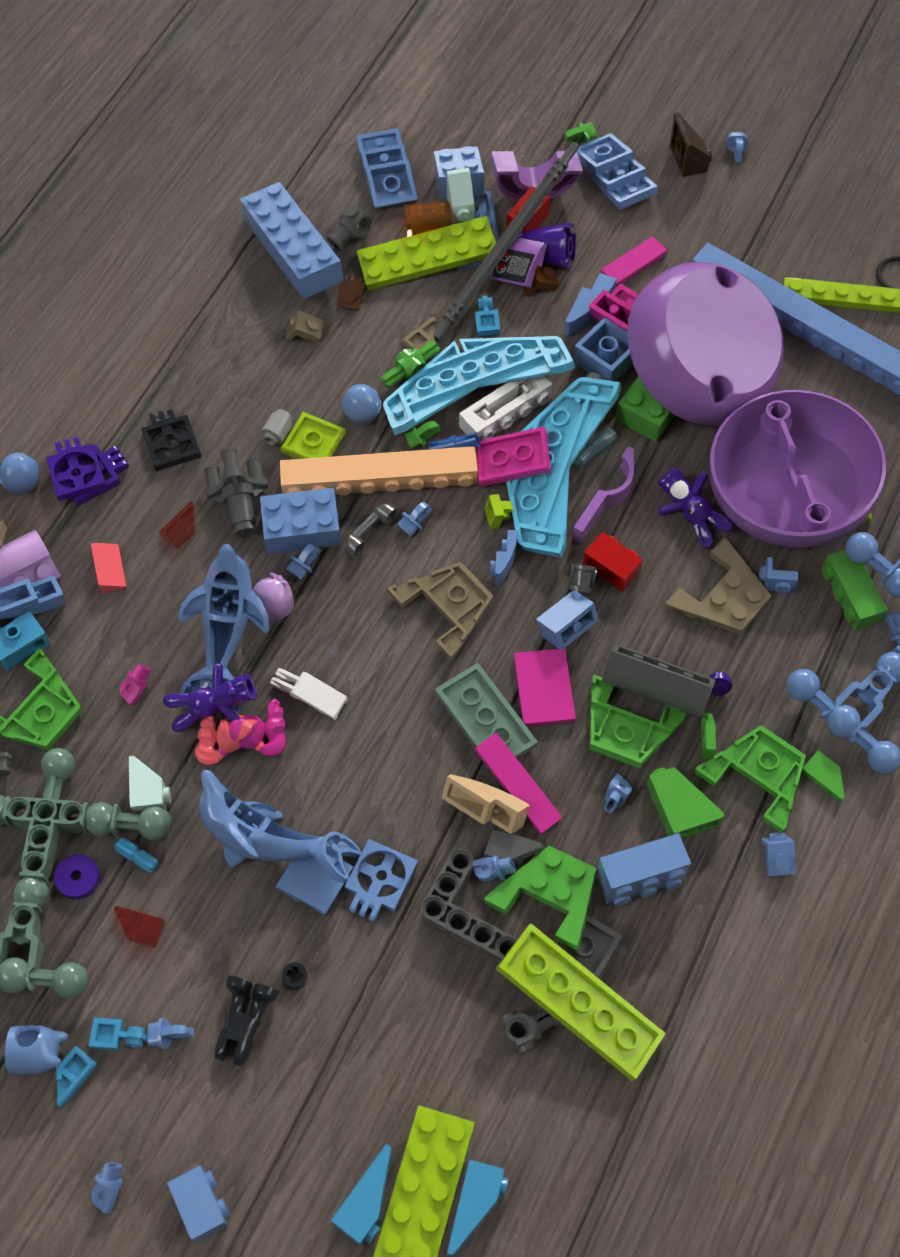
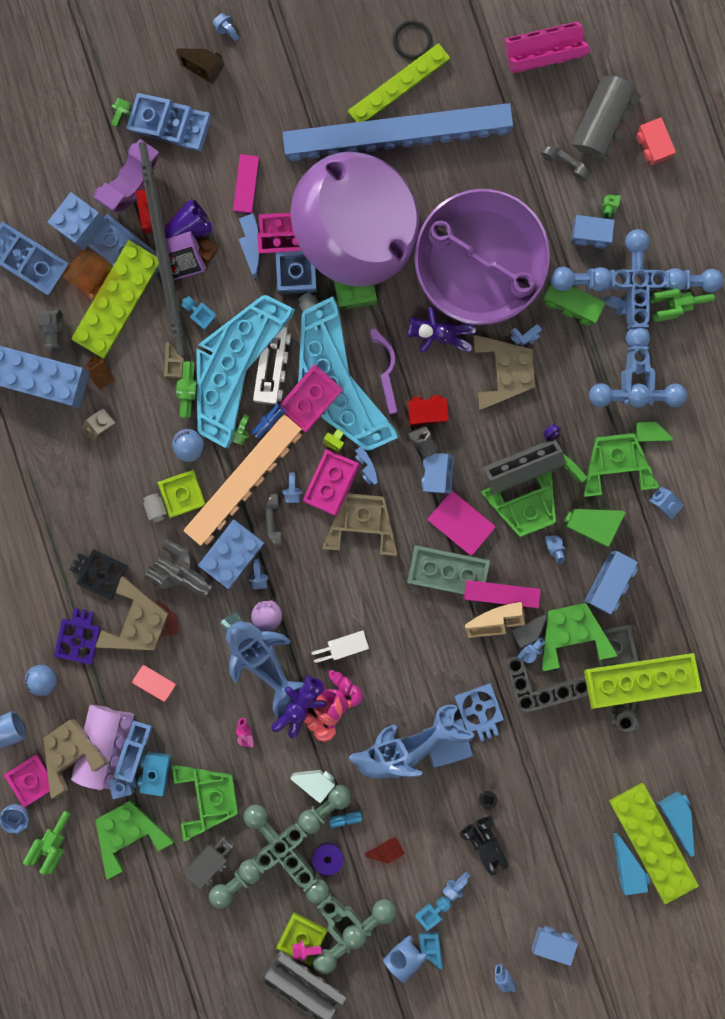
camera: 45 degrees left, 25 degrees up
dark purple piece [46,436,106,501] -> none
light aqua slope [447,168,474,223] -> none
clear light blue pin [574,427,617,468] -> none
none -> dark tan wing [95,577,169,650]
none -> dark pink tile [302,449,361,517]

